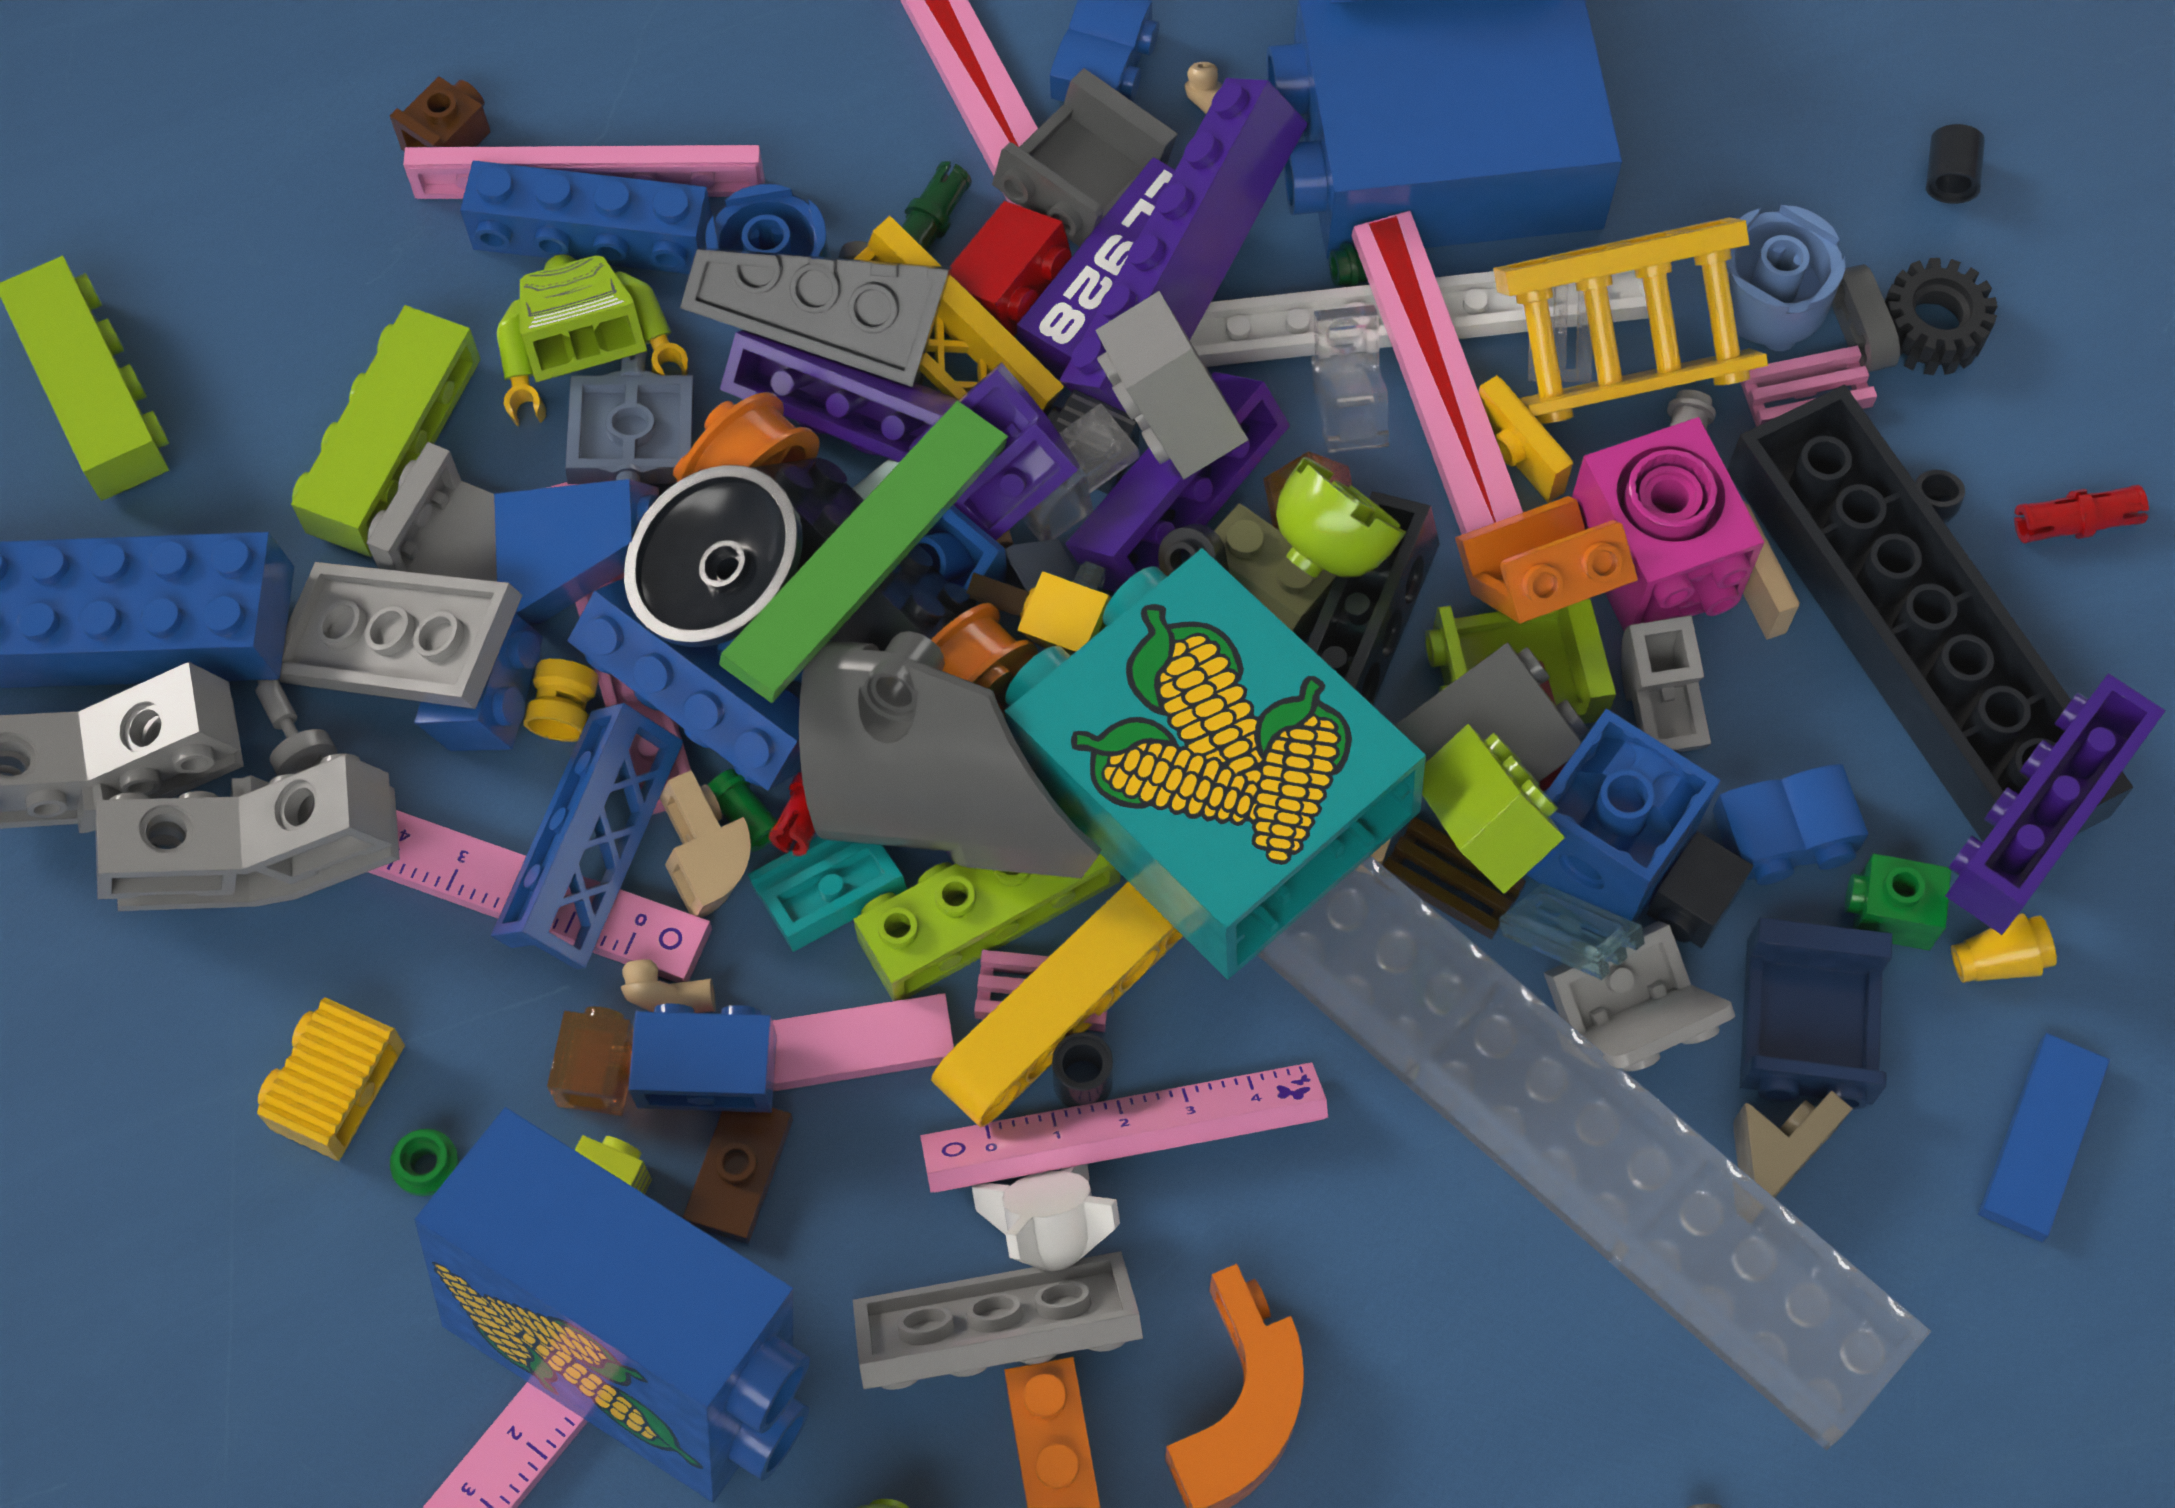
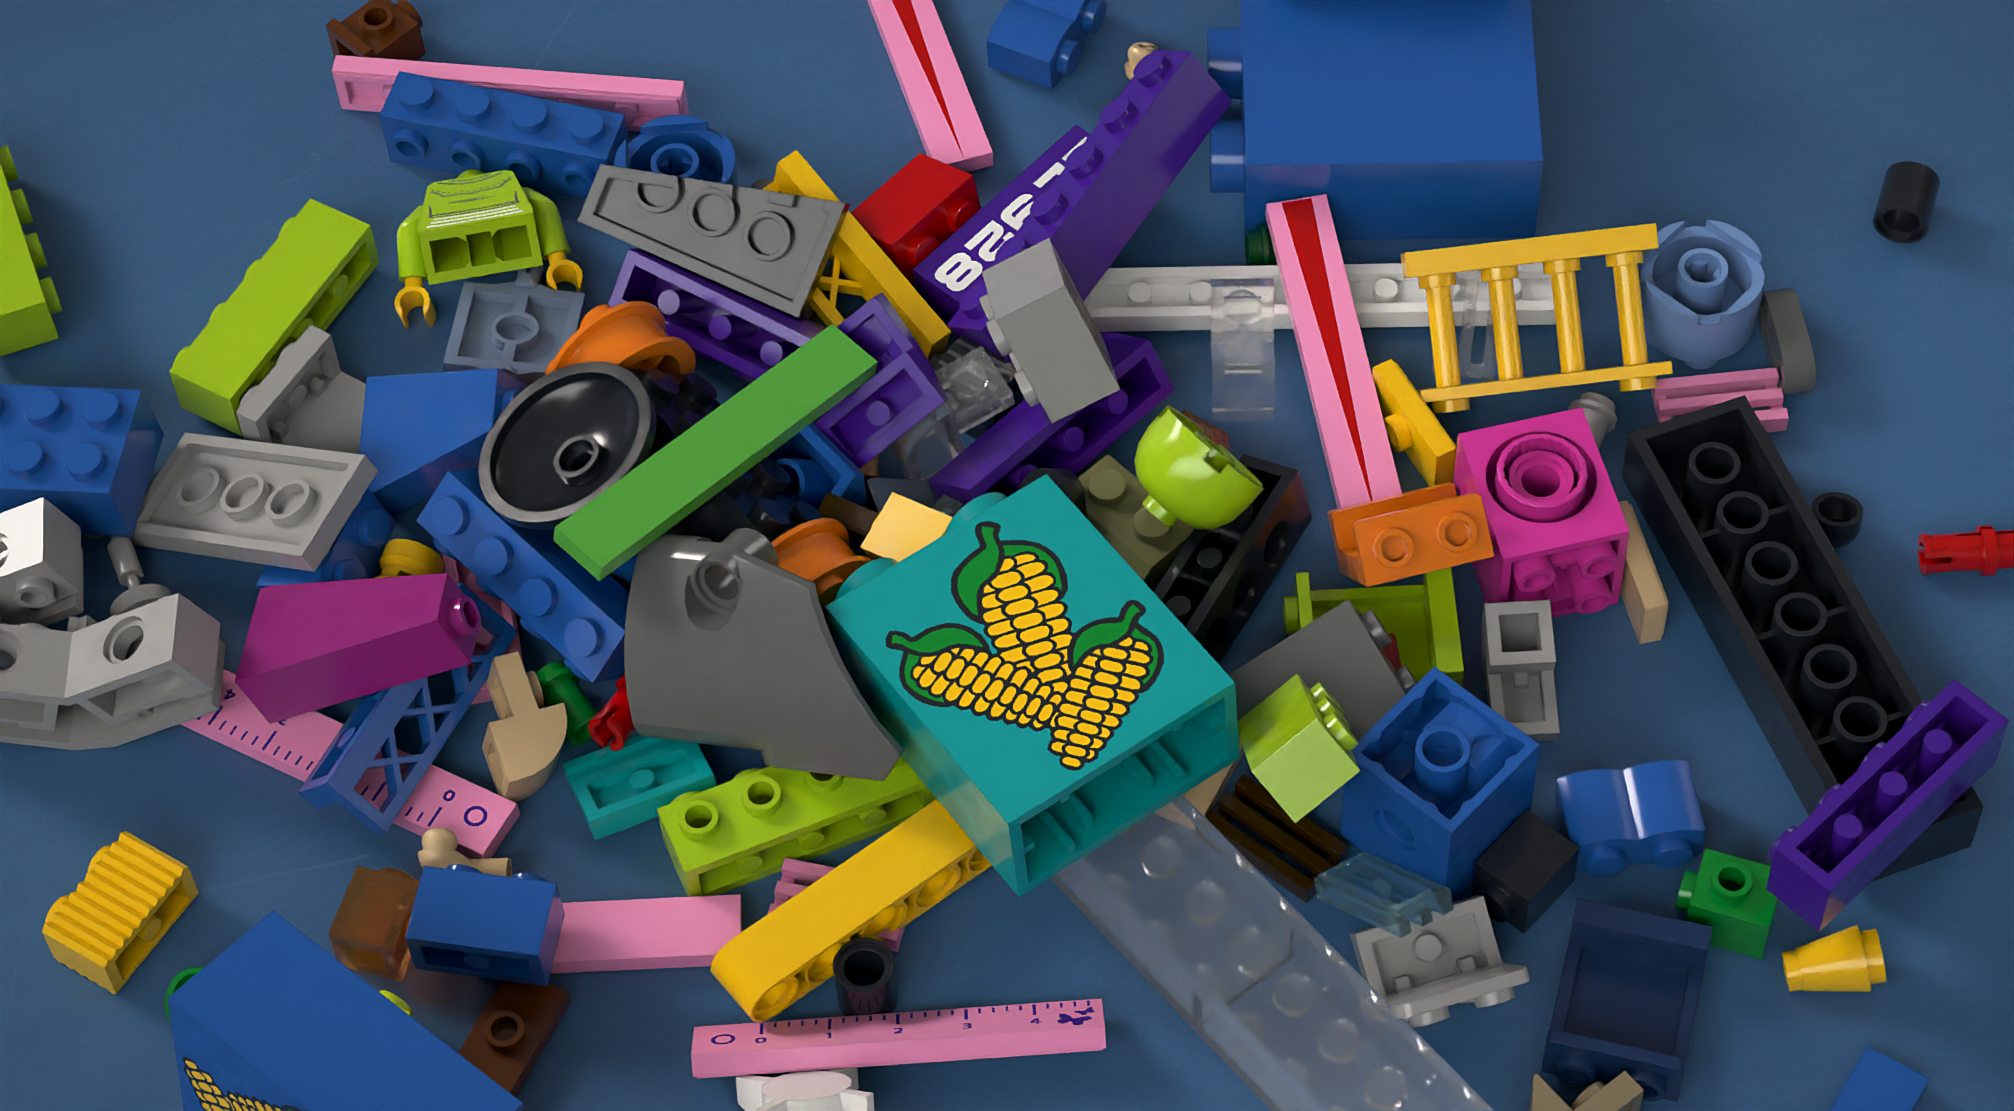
camera: 10 degrees right, 10 degrees down
dark green pin [901,161,972,252] -> none
dark grey panel [992,68,1178,247] -> none
black tyre [1885,258,1998,375] -> none
none -> magenta slope [235,573,481,724]

